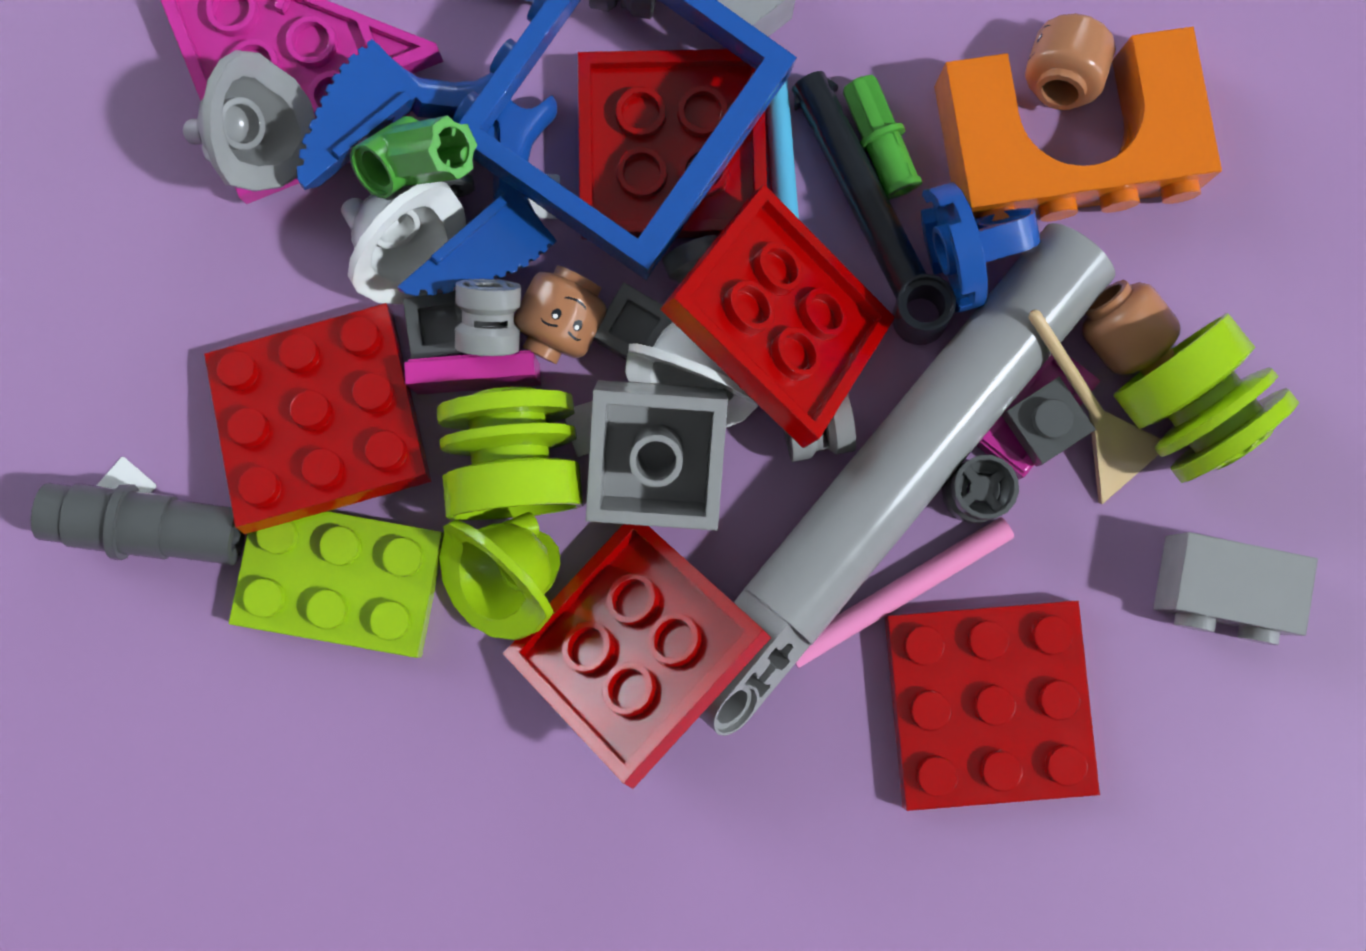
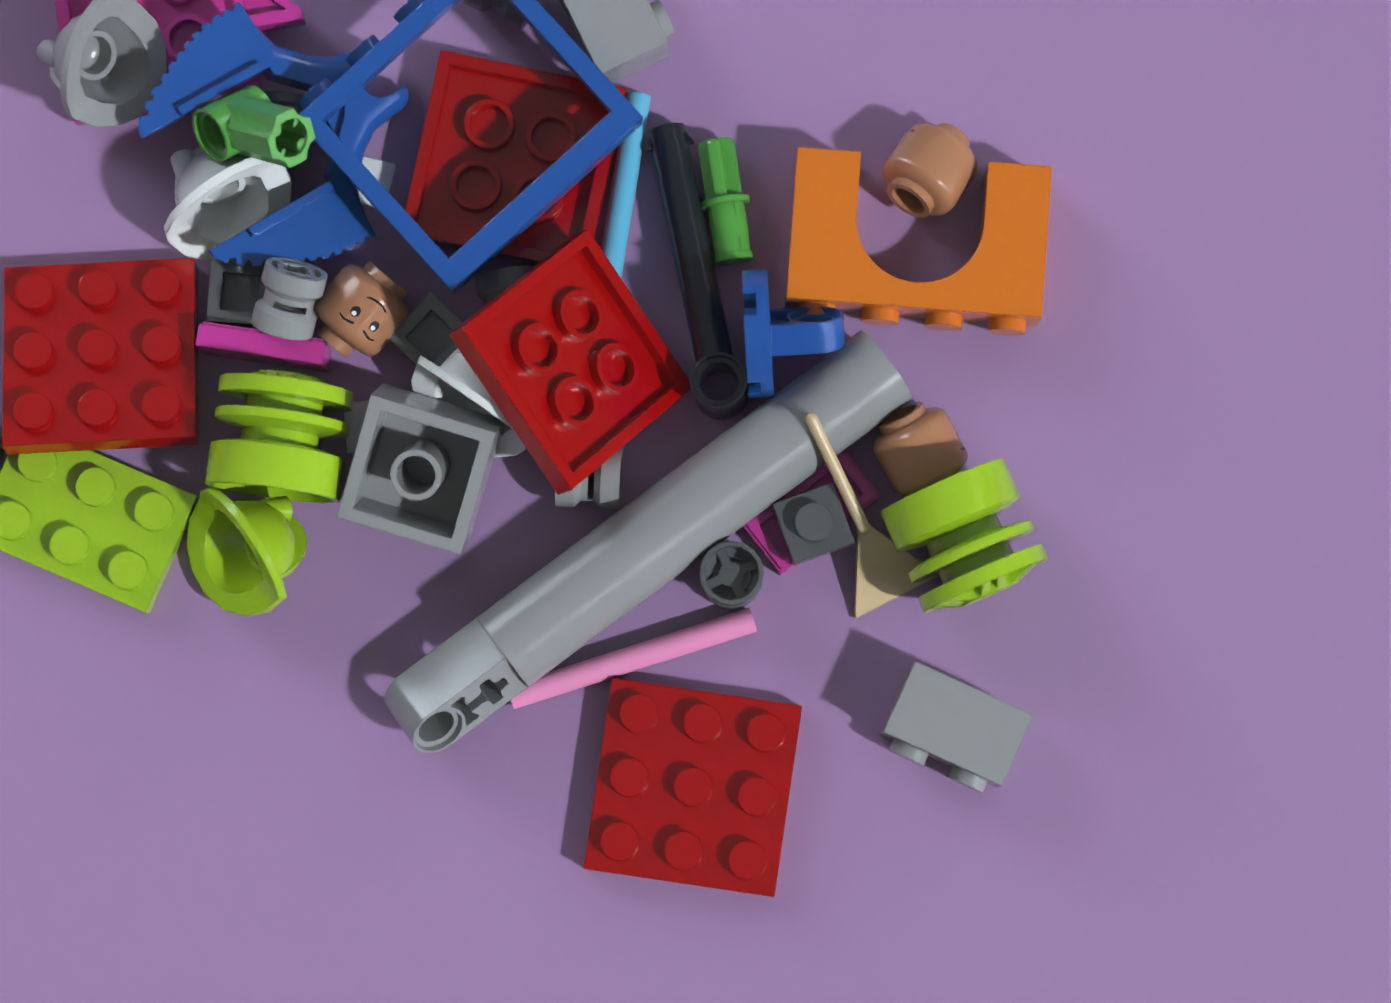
camera: 15 degrees right, 0 degrees up
red plate [503,524,771,789] -> none

